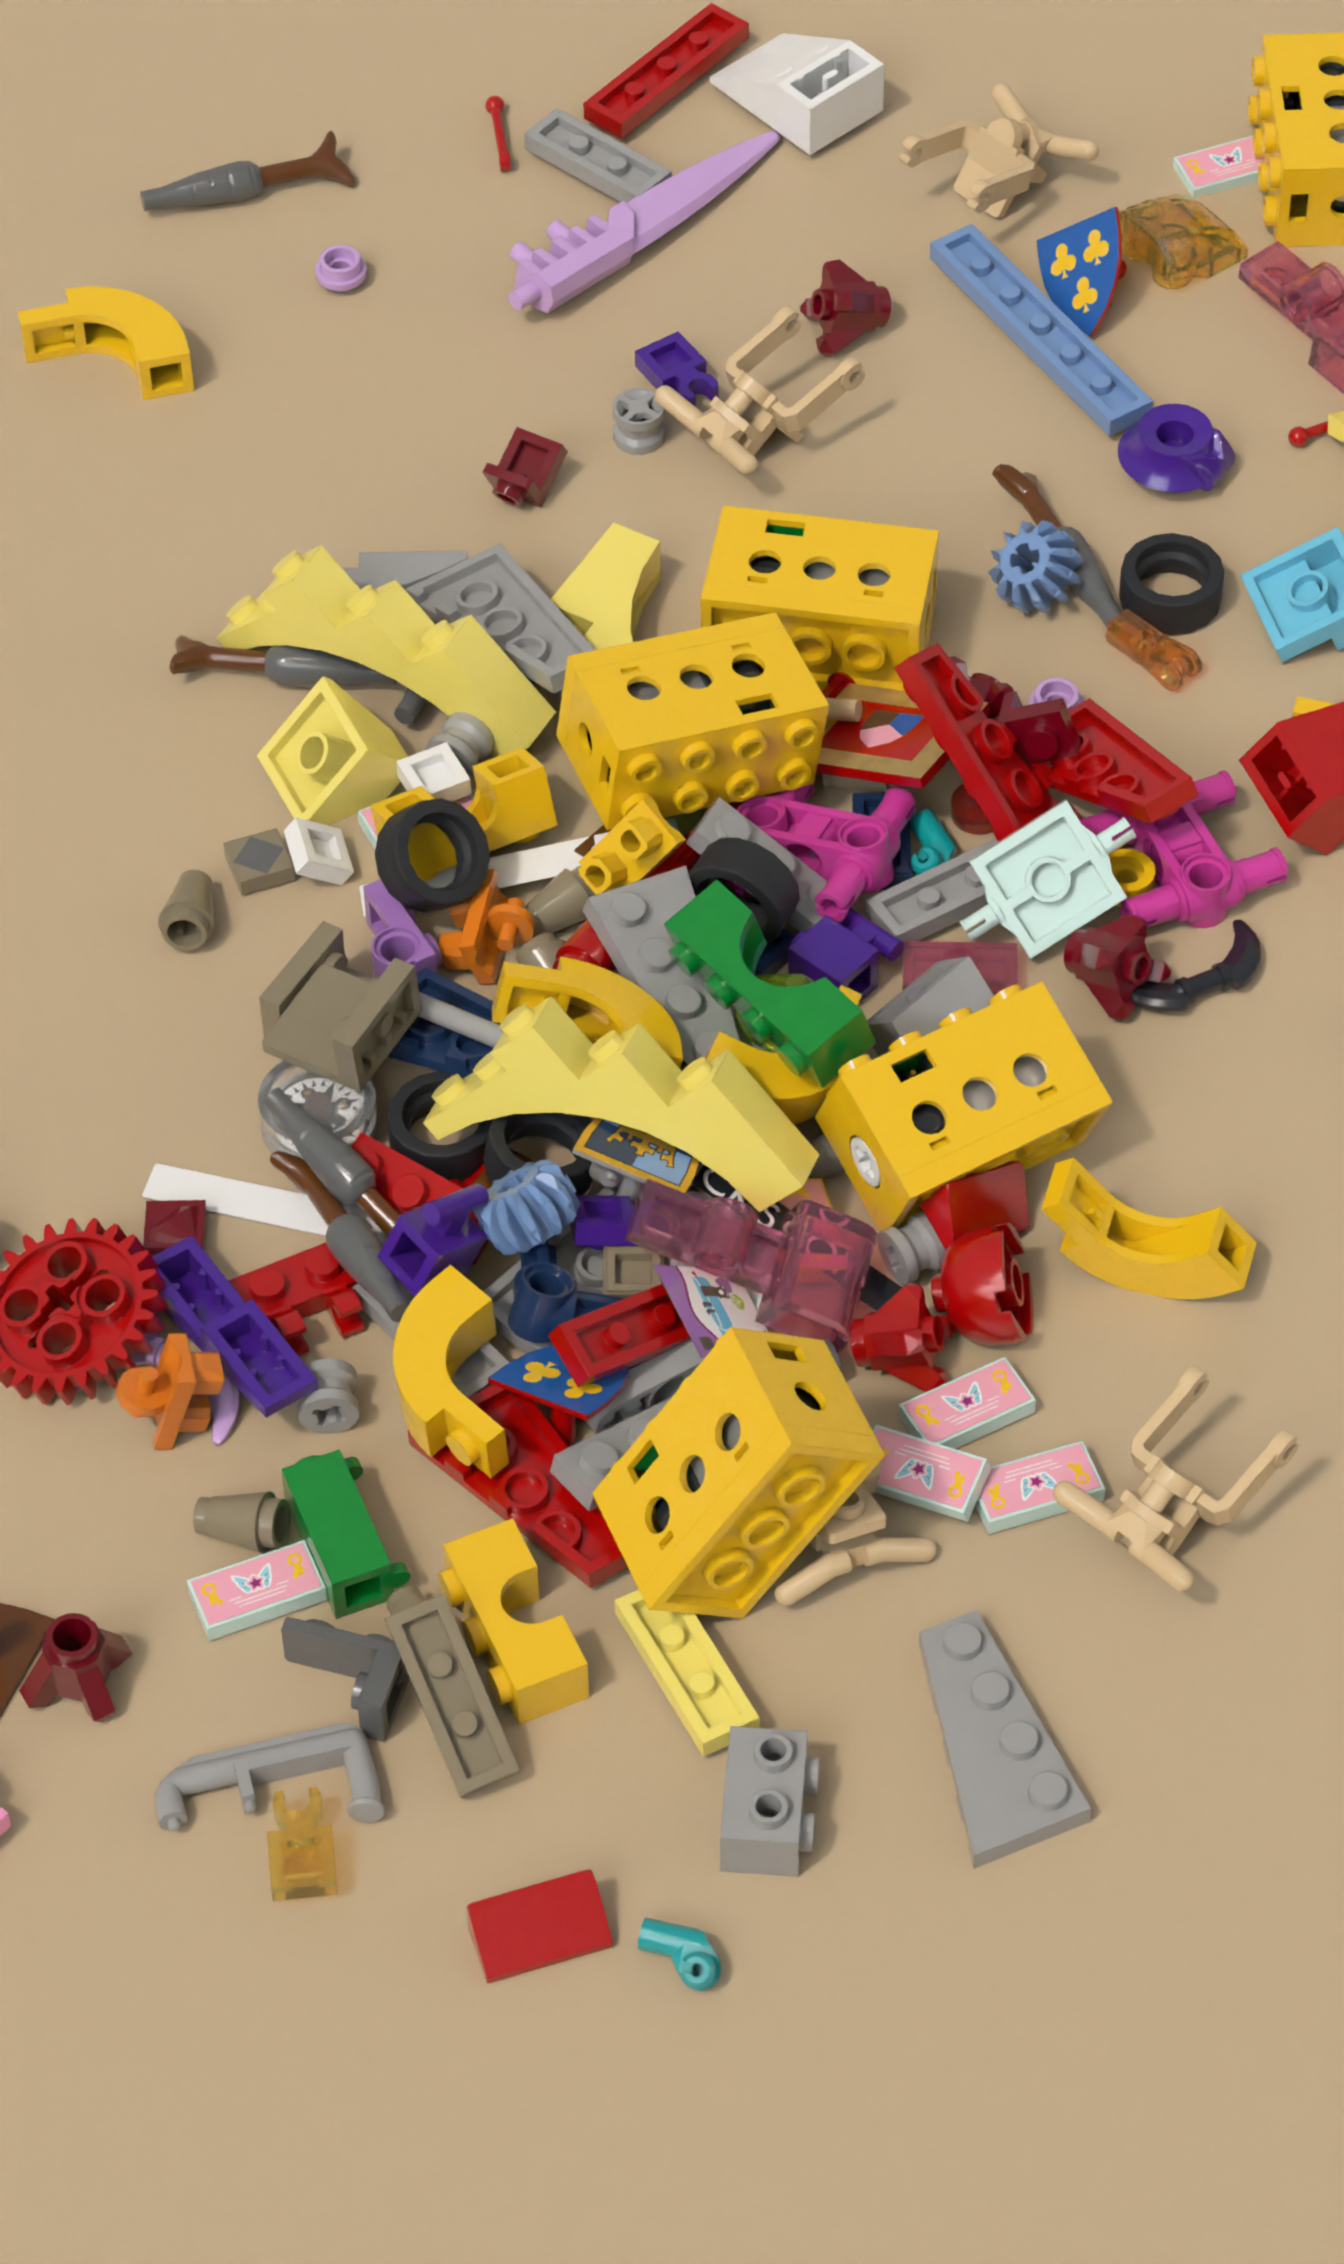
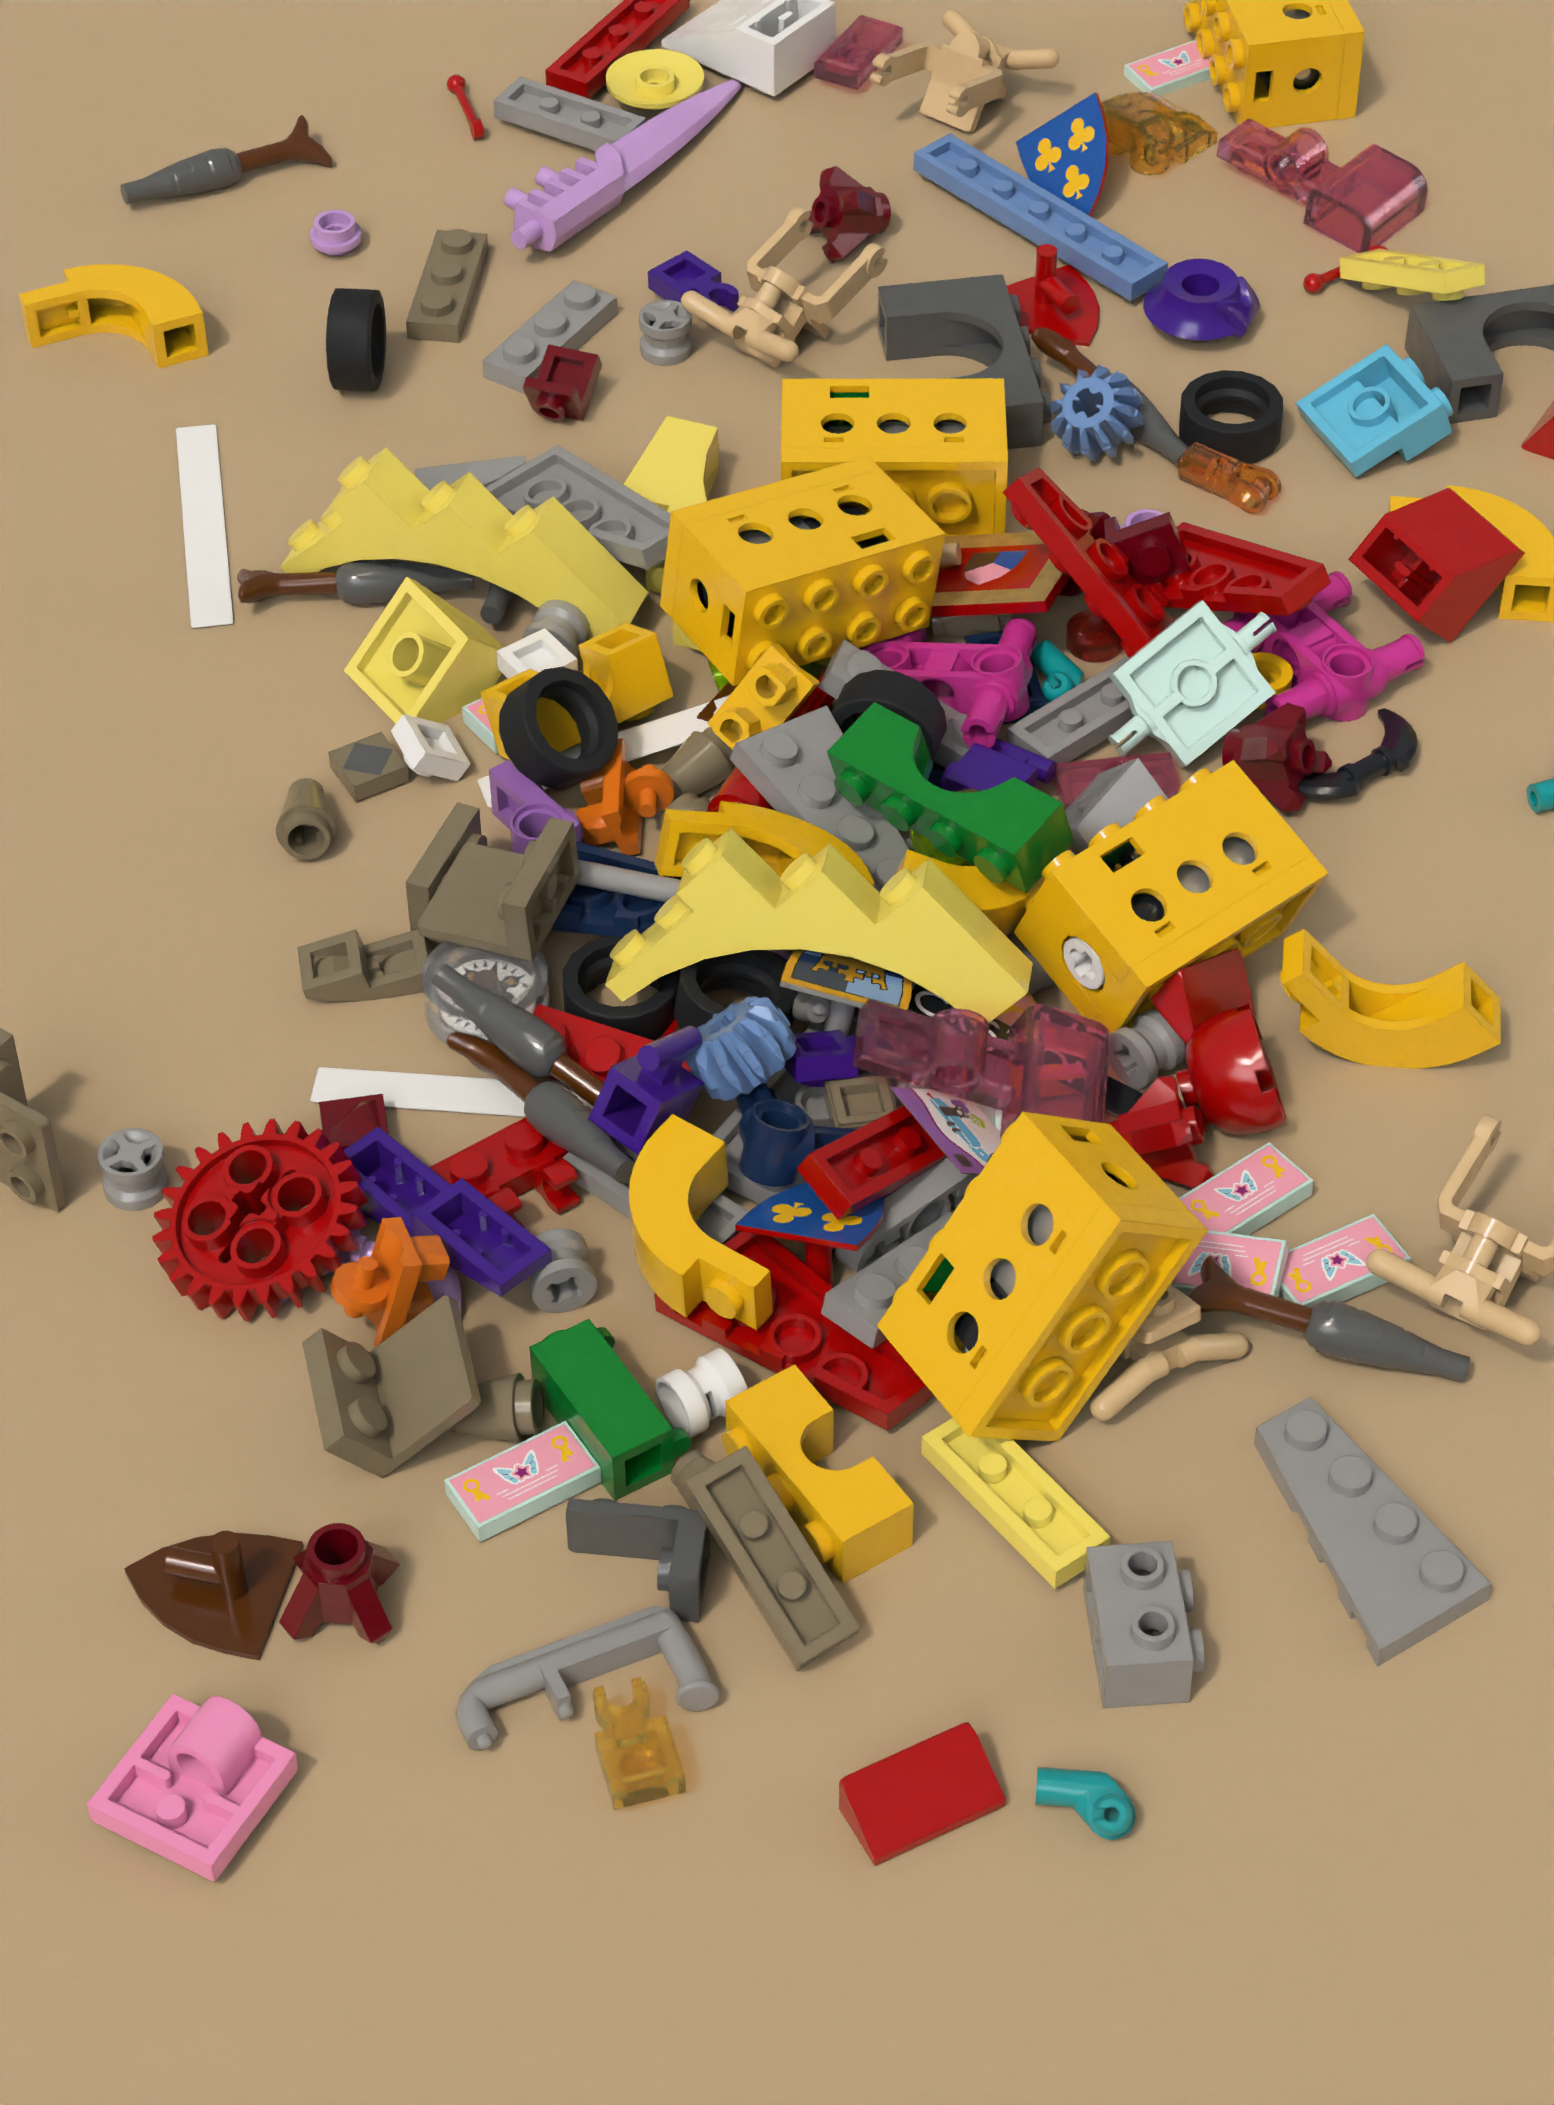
camera: 10 degrees left, 5 degrees down
none -> white sticker [176,424,234,628]
none -> dark tan slope [297,929,435,1002]
none -> dark tan bracket [302,1295,481,1478]
none -> black tyre [326,288,386,391]
none -> dark tan plate [406,229,489,343]
none -> light grey plate [482,280,617,394]
none -> light yellow dish [606,49,704,110]
none -> white wheel [655,1348,747,1438]
none -> clear pink plate [814,15,903,90]
none -> dark grey arch [877,274,1052,449]
none -> red shield [1007,244,1099,347]
none -> dark grey piece [1188,1256,1470,1383]

